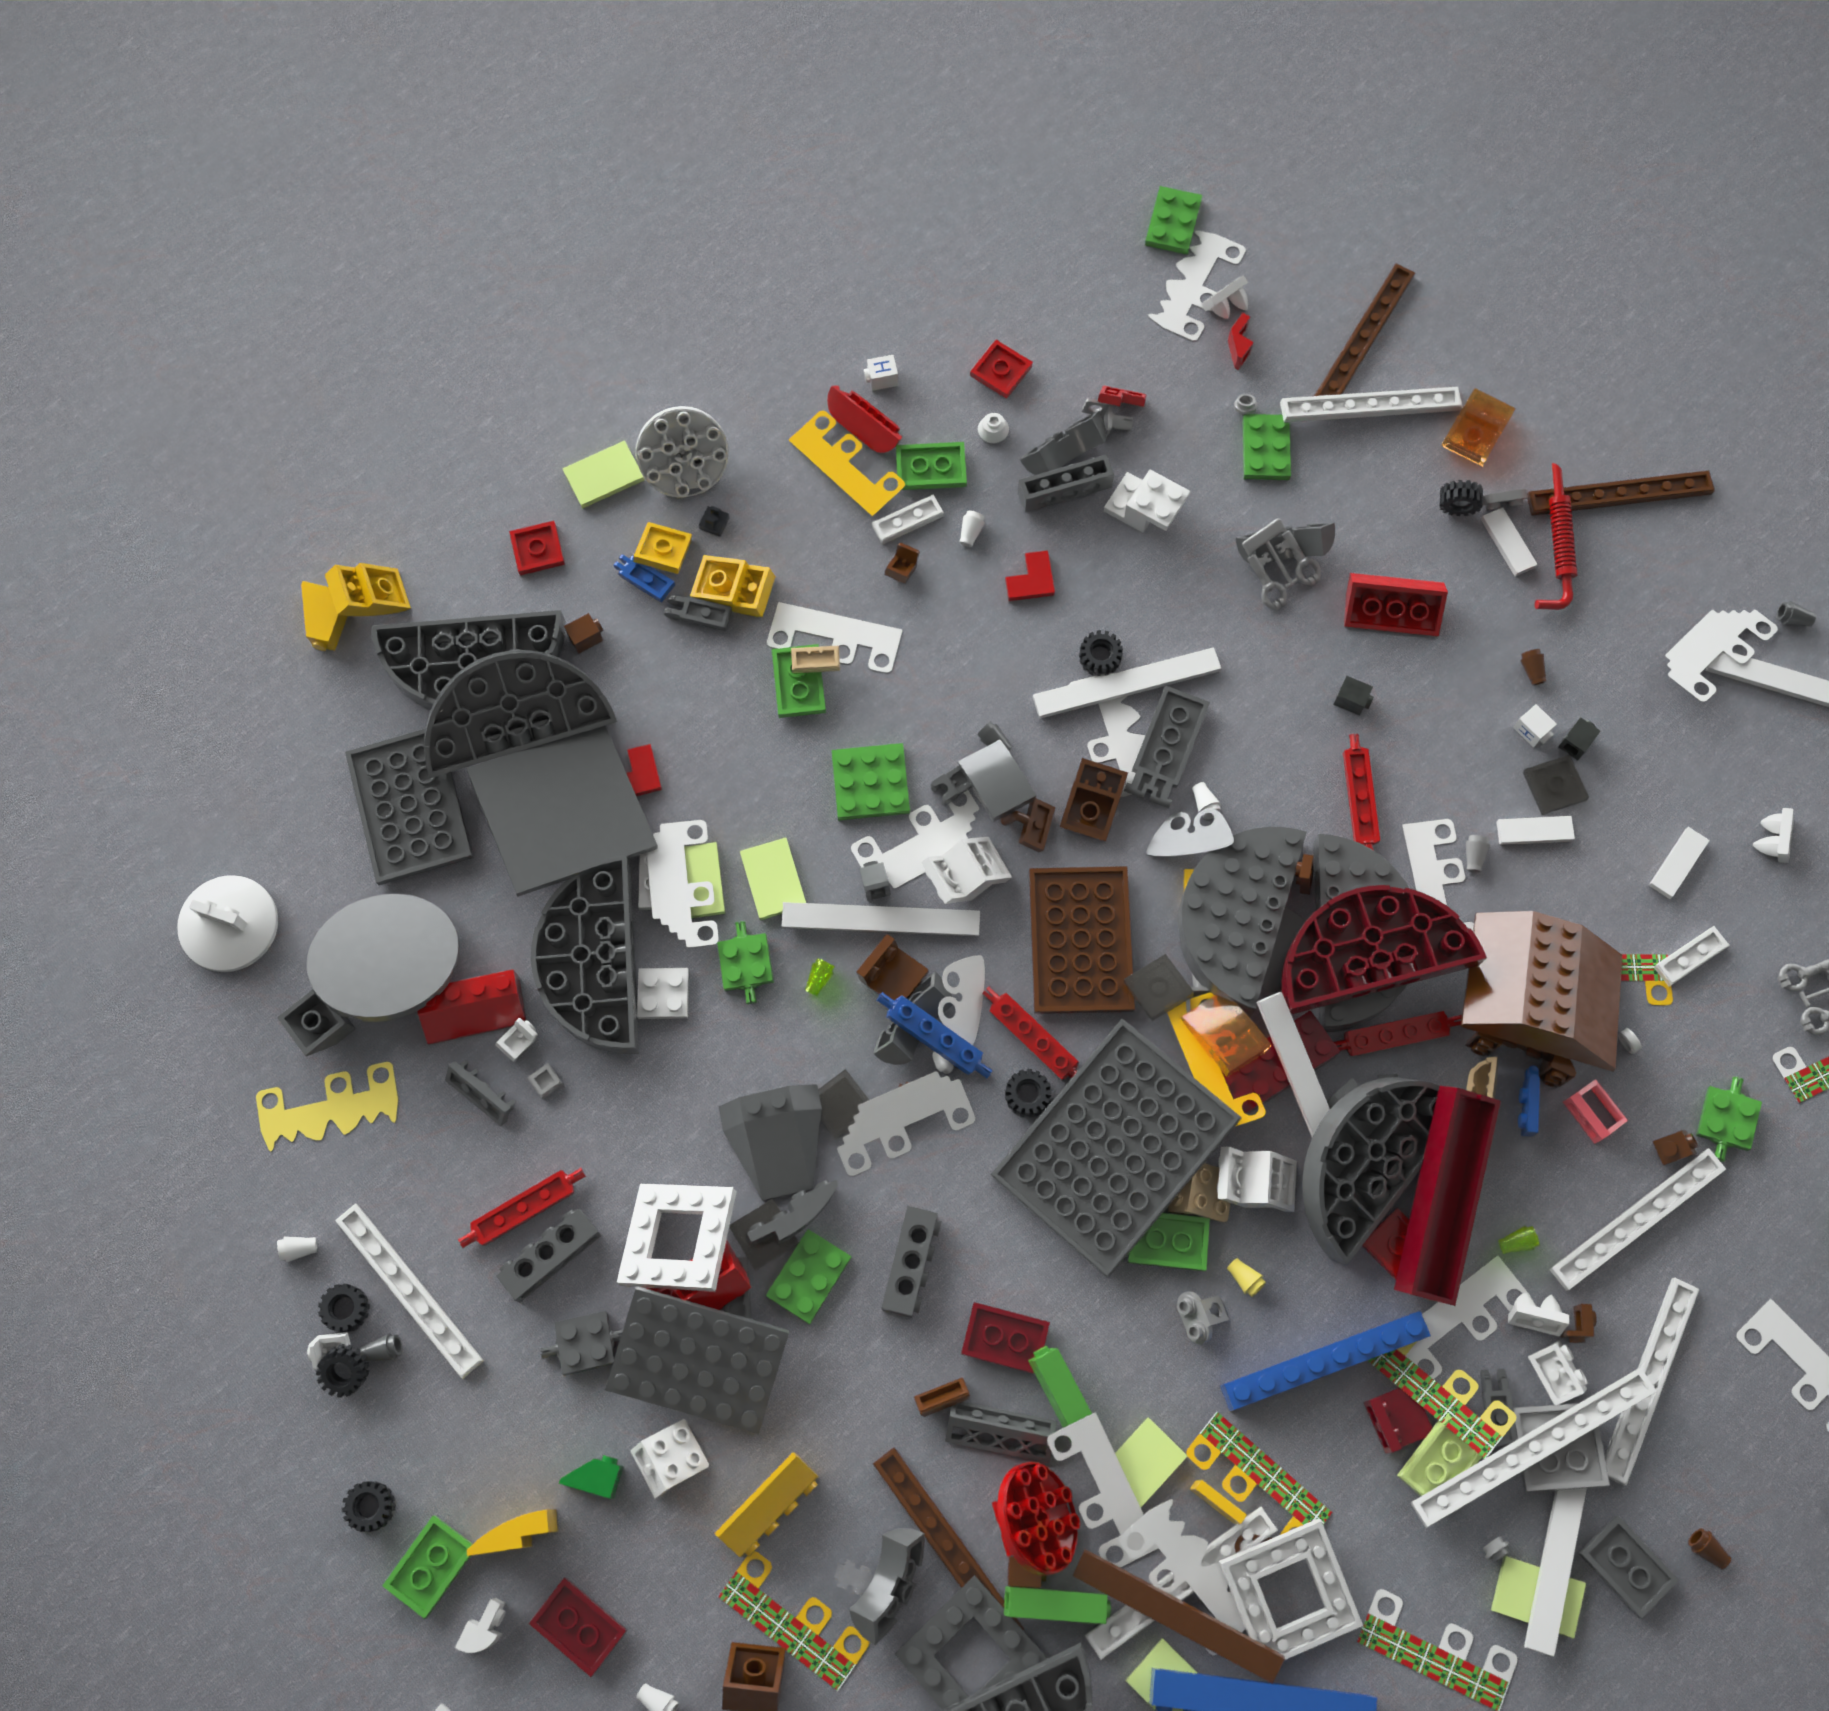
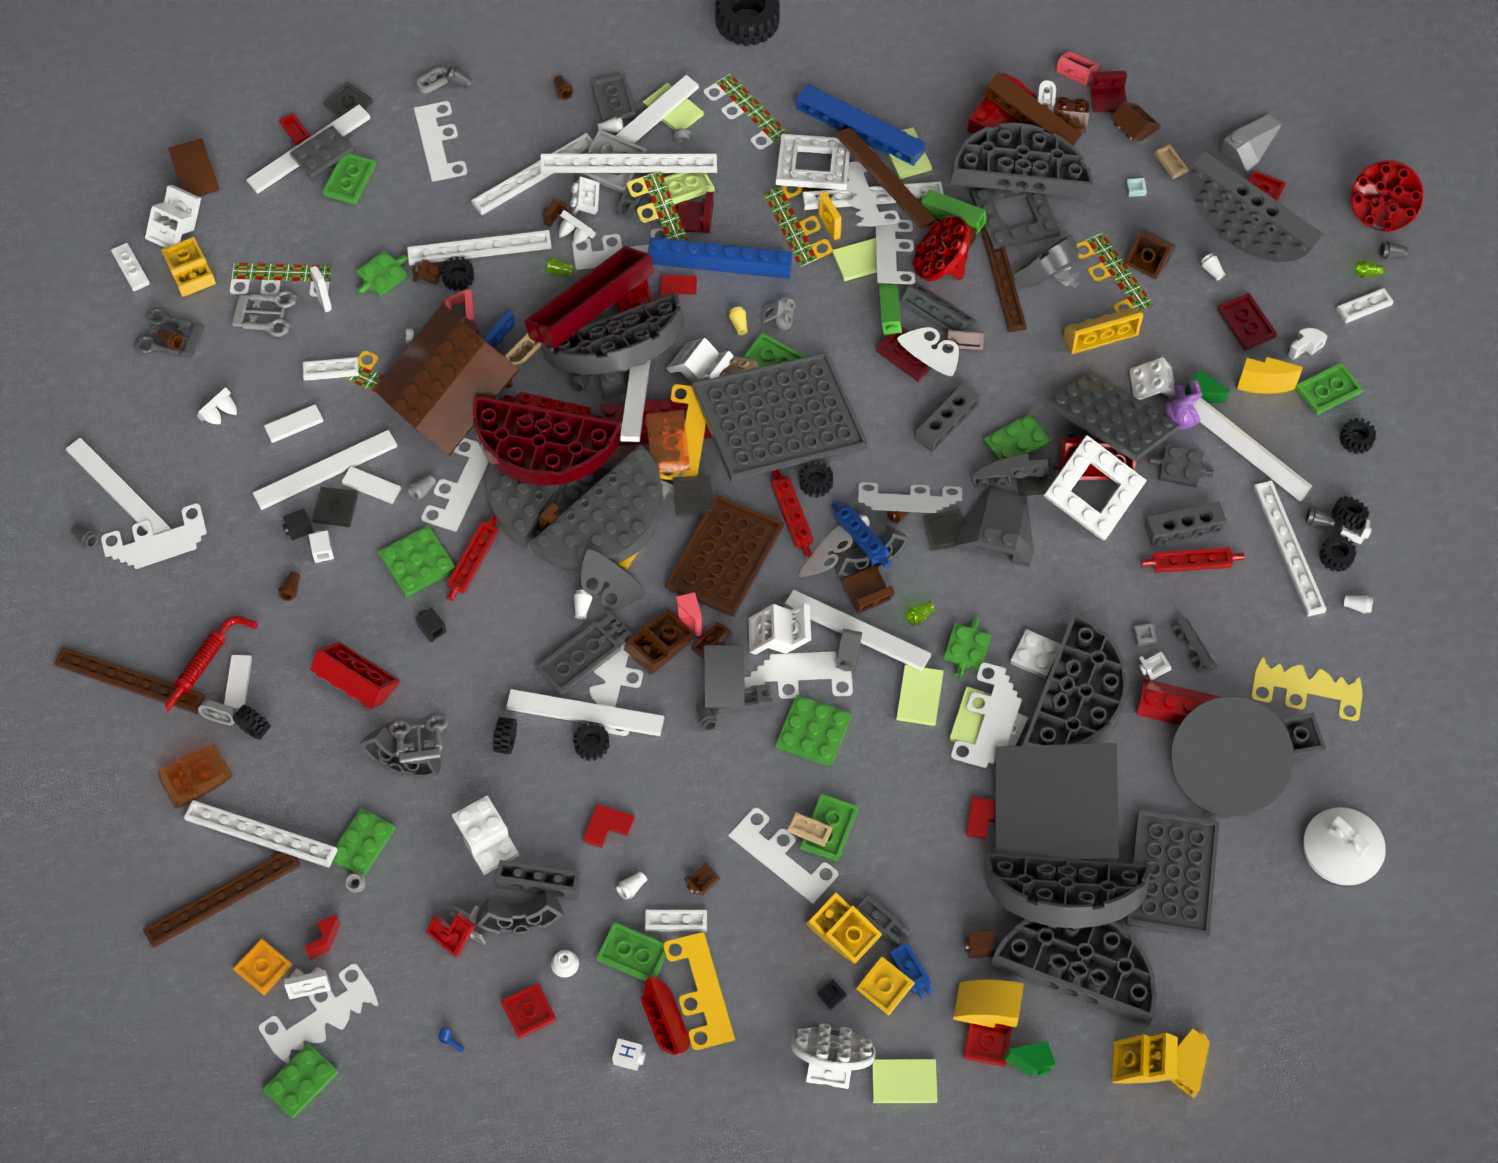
camera: 155 degrees left, 10 degrees down
none -> light orange tile [233,938,292,996]
none -> white tile [253,430,397,510]
none -> white tile [310,266,332,312]
none -> bright green plate [378,525,456,598]
none -> blue hand [439,1028,465,1052]
none -> black tyre [441,256,474,291]
none -> black tyre [493,717,517,754]
none -> white cone [598,116,624,134]
none -> red tile [660,275,697,298]
none -> coral tile [676,592,702,638]
none -> white piece [897,327,959,376]
none -> yellow slope [953,980,1024,1028]
none -> green slope [1003,1041,1056,1077]
none -> medium lavender hair [1163,380,1202,430]
none -> white tile [1193,397,1312,501]

